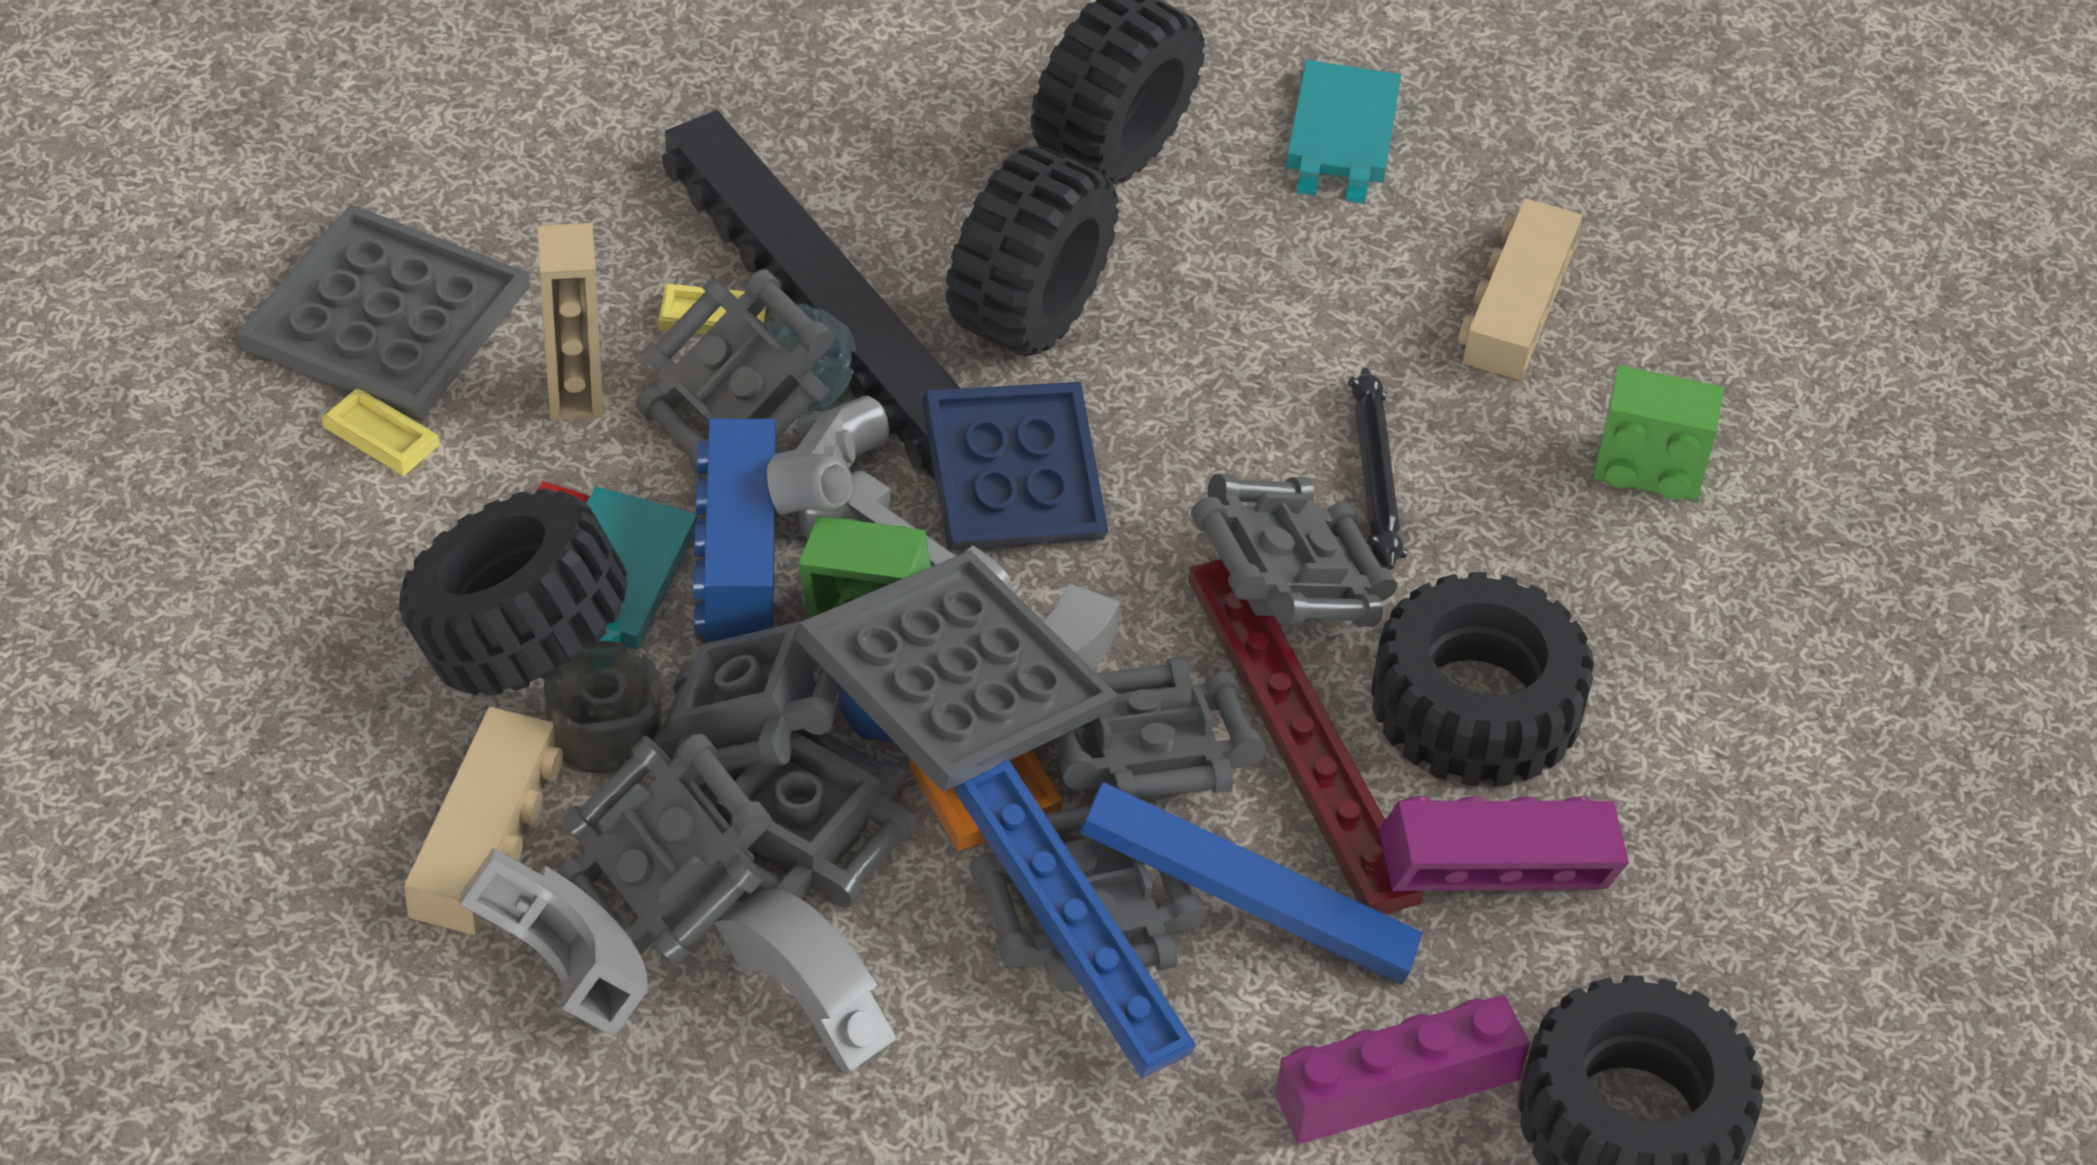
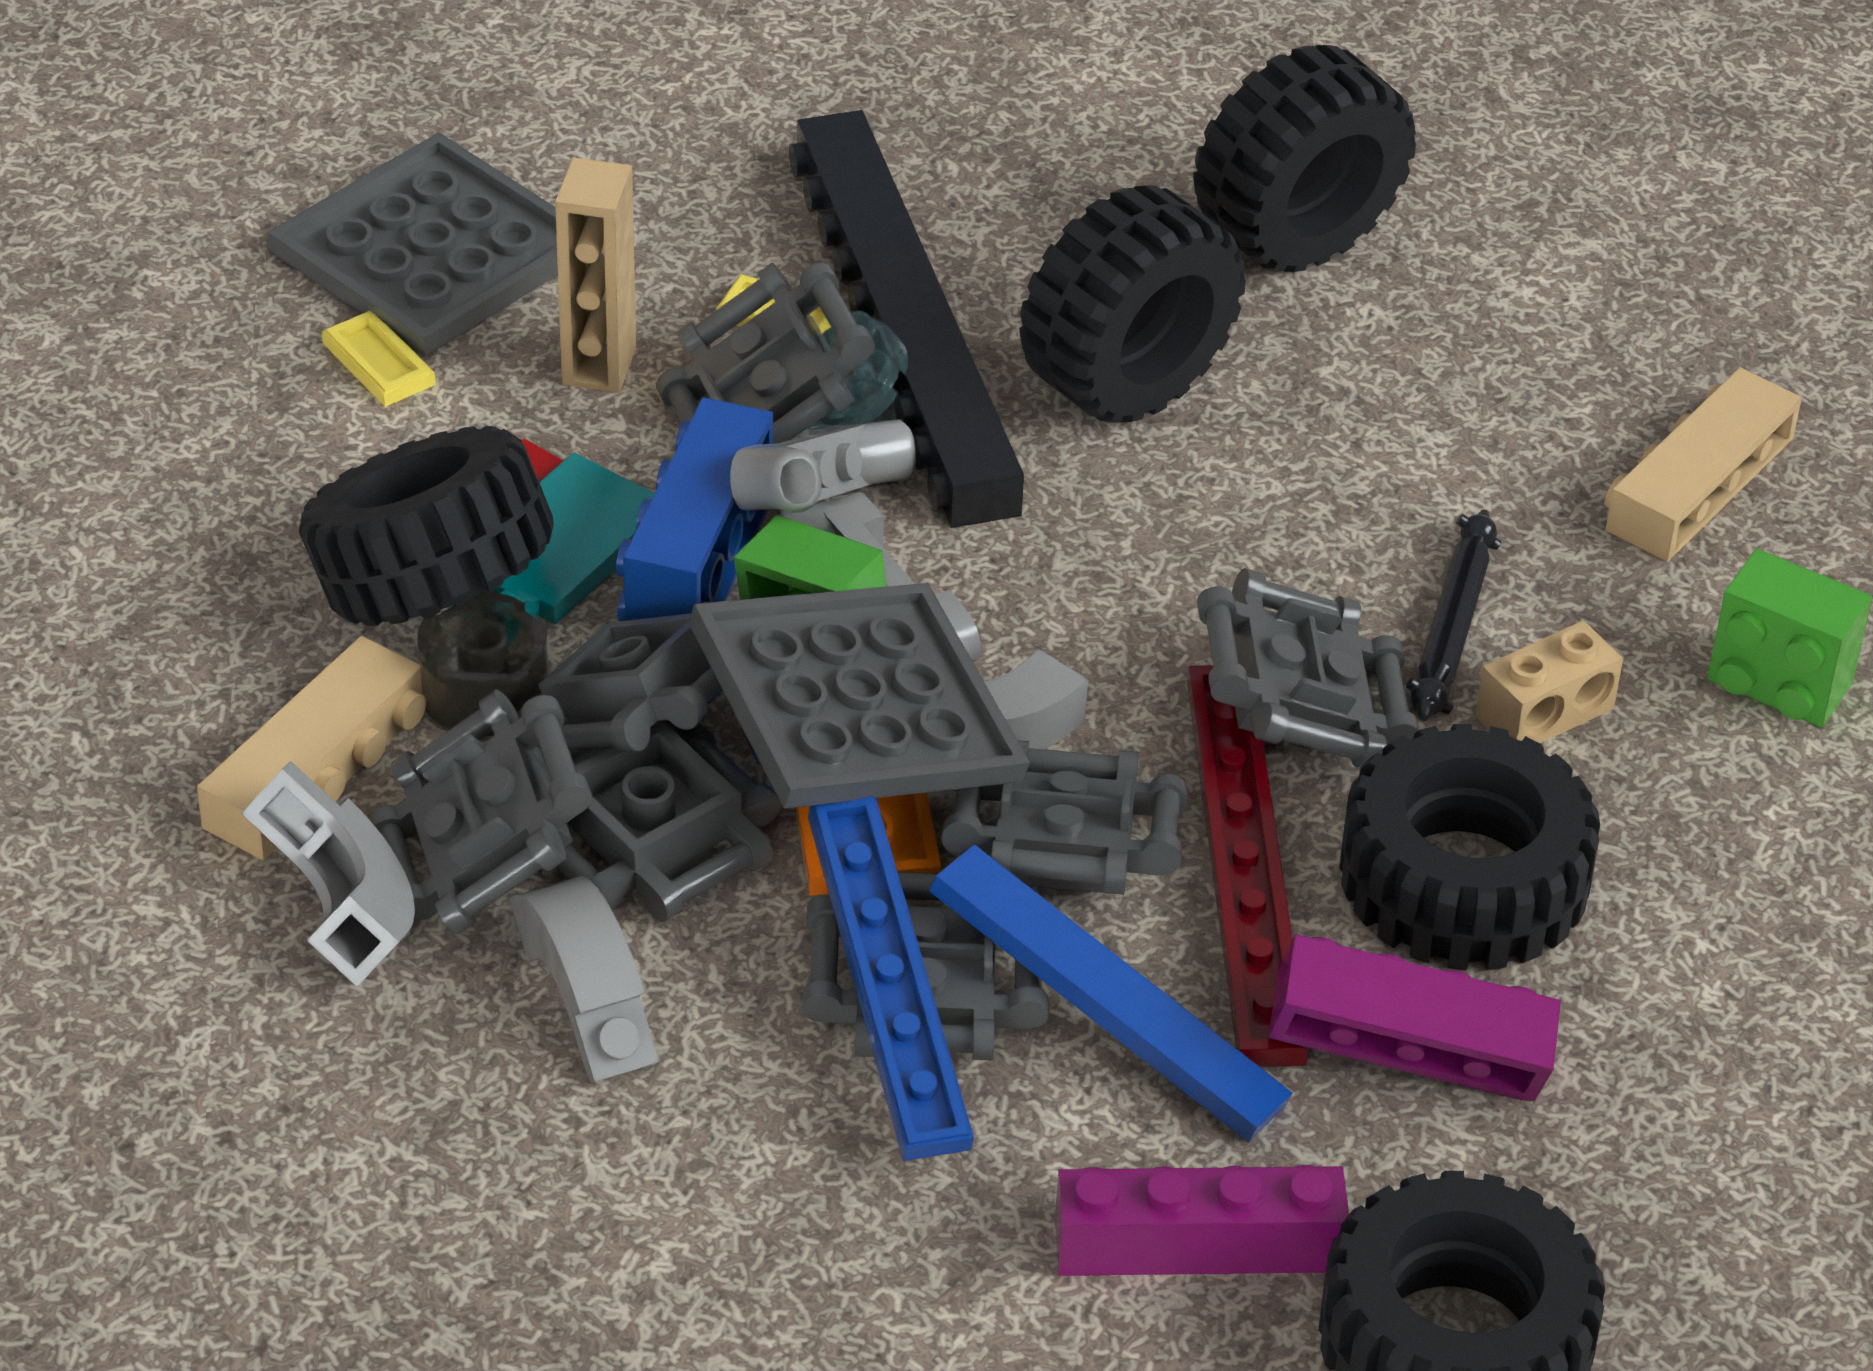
camera: 20 degrees right, 5 degrees down
dark blue plate [922,382,1109,550] -> none
teal tile [1286,59,1401,204] -> none
none -> tan brick [1475,620,1623,743]

